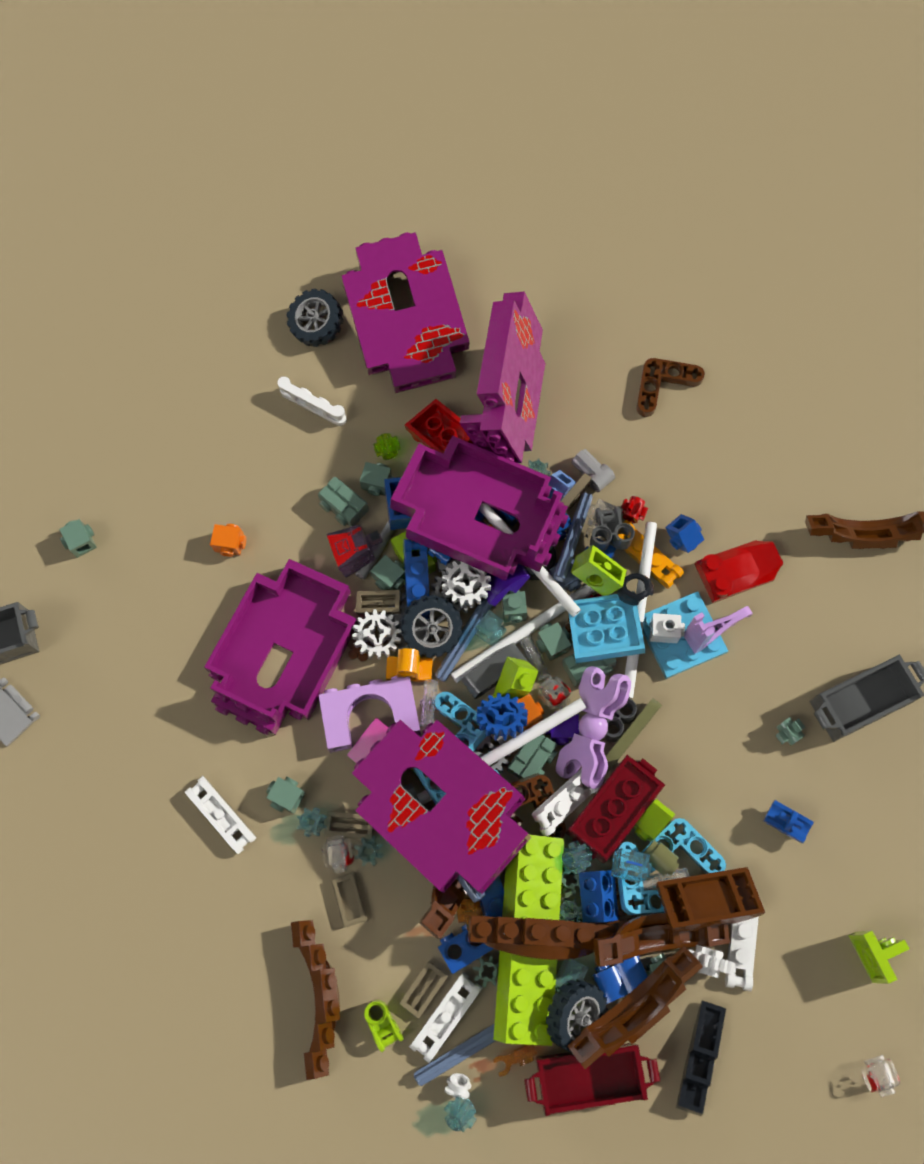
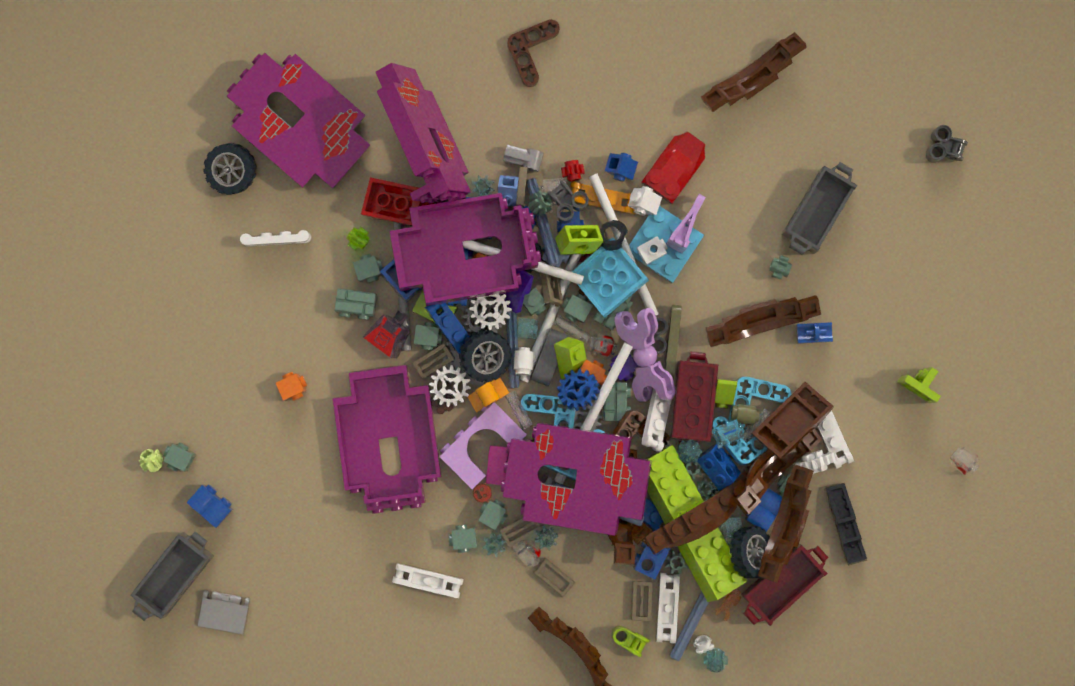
camera: 35 degrees left, 15 degrees up
none -> yellowish green gear [139,449,164,472]
none -> blue brick [187,484,233,528]
none -> clear orange tile [473,483,492,503]
none -> sand green brick [478,499,508,530]
none -> white brick [514,347,534,376]
none -> sand green gear [528,190,552,216]
none -> dark tan tile [540,272,563,307]
none -> white brick [628,186,662,215]
none -> reddish brown piece [705,295,821,347]

